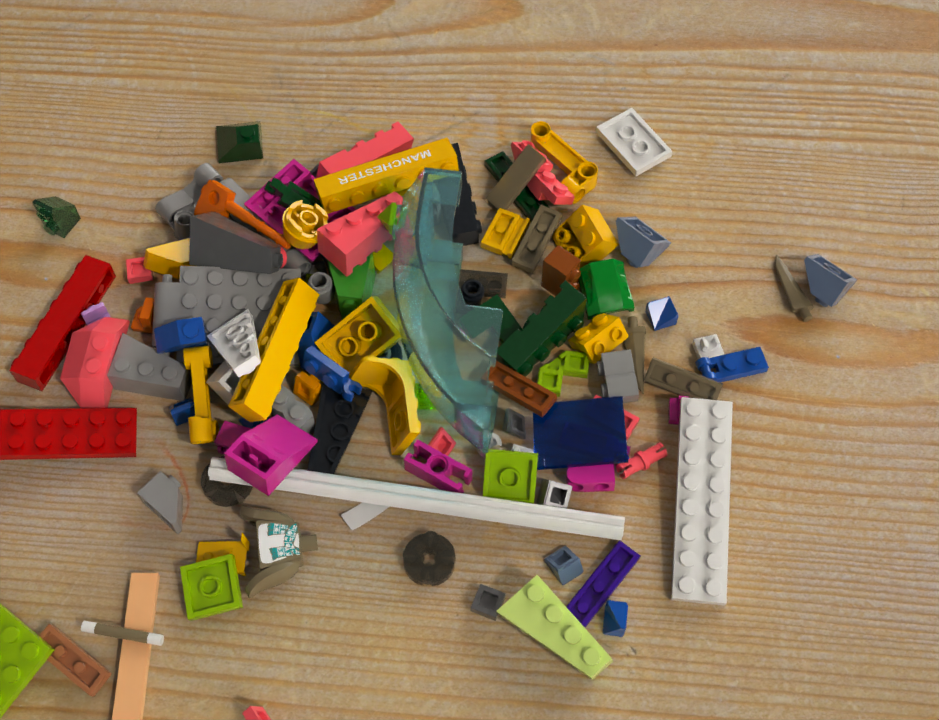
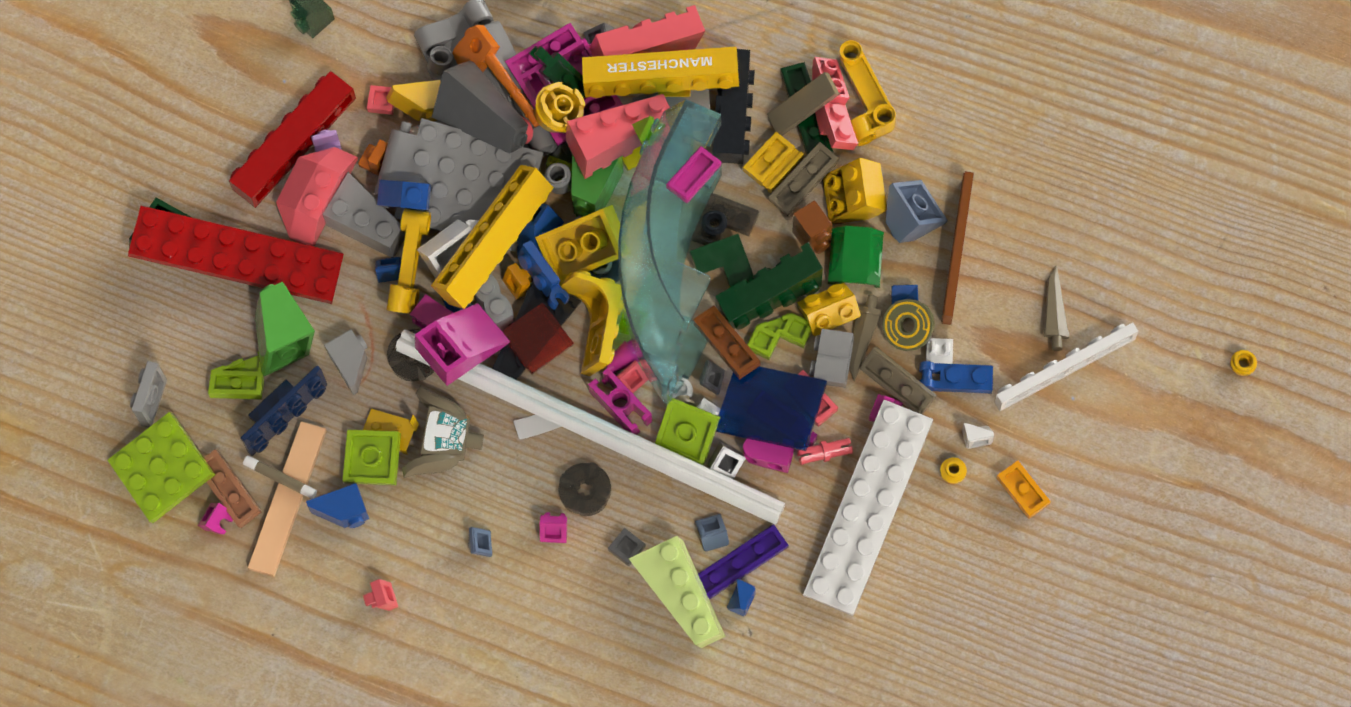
camera: 20 degrees right, 10 degrees up
white wing [207,309,261,377] -> none
white plate [596,108,672,176] -> none
sand blue slope [804,254,857,307] -> none
none -> dark pink tile [197,503,233,534]
none -> lime wing [208,352,264,399]
none -> dark blue bracket [240,366,328,456]
none -> bright green slope [255,282,315,377]
none -> blue slope [306,483,369,528]
none -> sand blue slope [468,527,492,557]
none -> clear red tile [502,302,574,375]
none -> dark pink tile [540,512,567,543]
none -> dark pink cone [606,339,643,373]
none -> dark pink tile [666,146,722,204]
none -> olive tile [882,299,935,351]
none -> yellow plate [940,457,967,484]
none -> dark orange tile [941,171,974,325]
none -> white slope [962,423,994,449]
none -> white plate [995,323,1138,411]
none -> light orange plate [996,460,1051,519]

